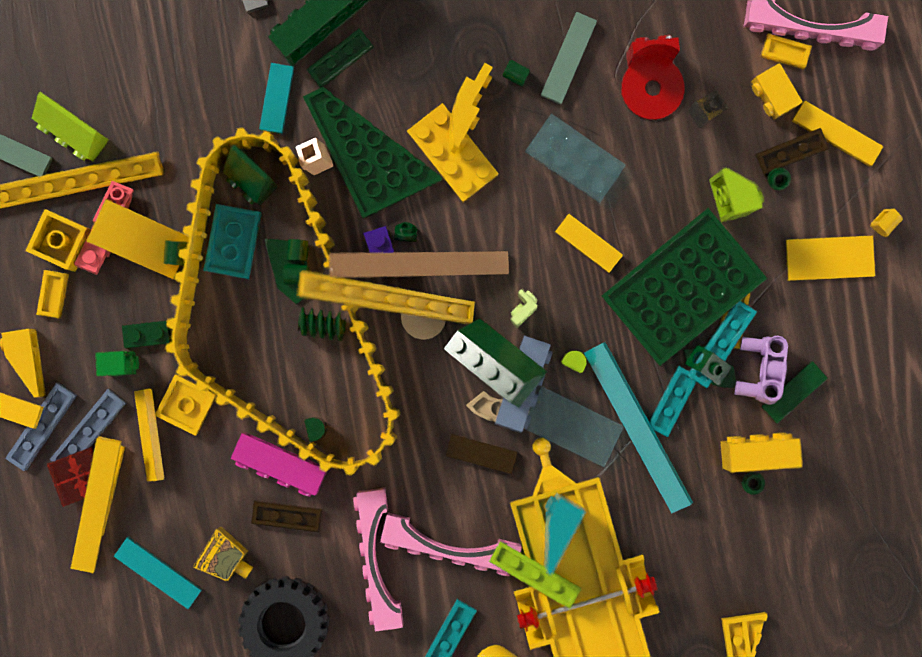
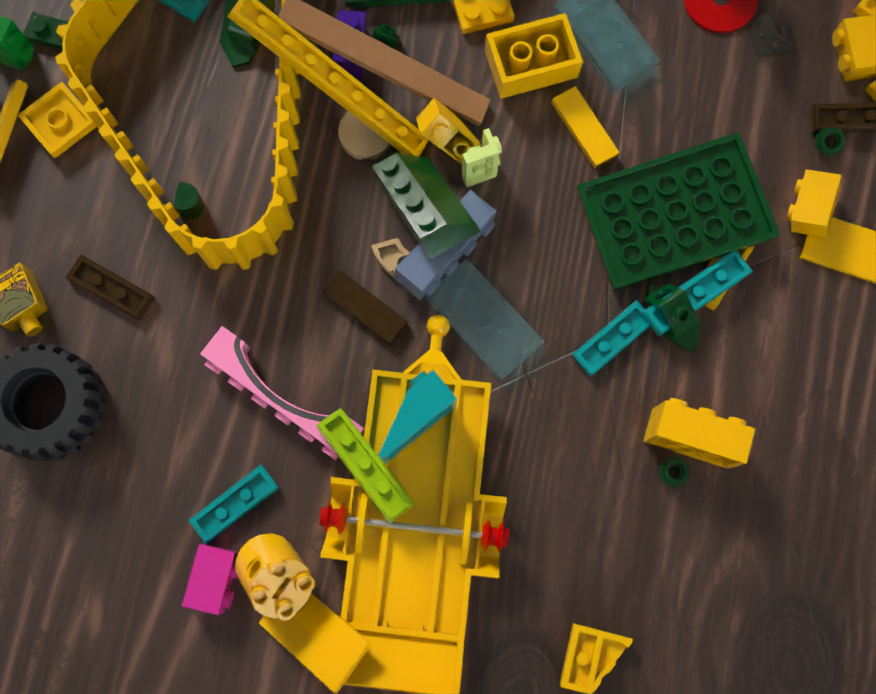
camera: 15 degrees right, 10 degrees down
dark pink brick [231,432,328,497] -> none
dark green piece [298,307,347,341] -> none
bright pink arch [353,488,404,631] -> none
lime brick [561,351,586,373] -> none
teal tile [584,342,693,513] -> none
lime slope [709,168,764,223] -> none
lavender piece [735,336,788,404] -> none
dark green tile [760,361,828,424] -> none
none -> yellow slope [416,98,480,164]
none -> yellow brick [484,13,583,99]
none -> yellow brick [787,169,842,238]

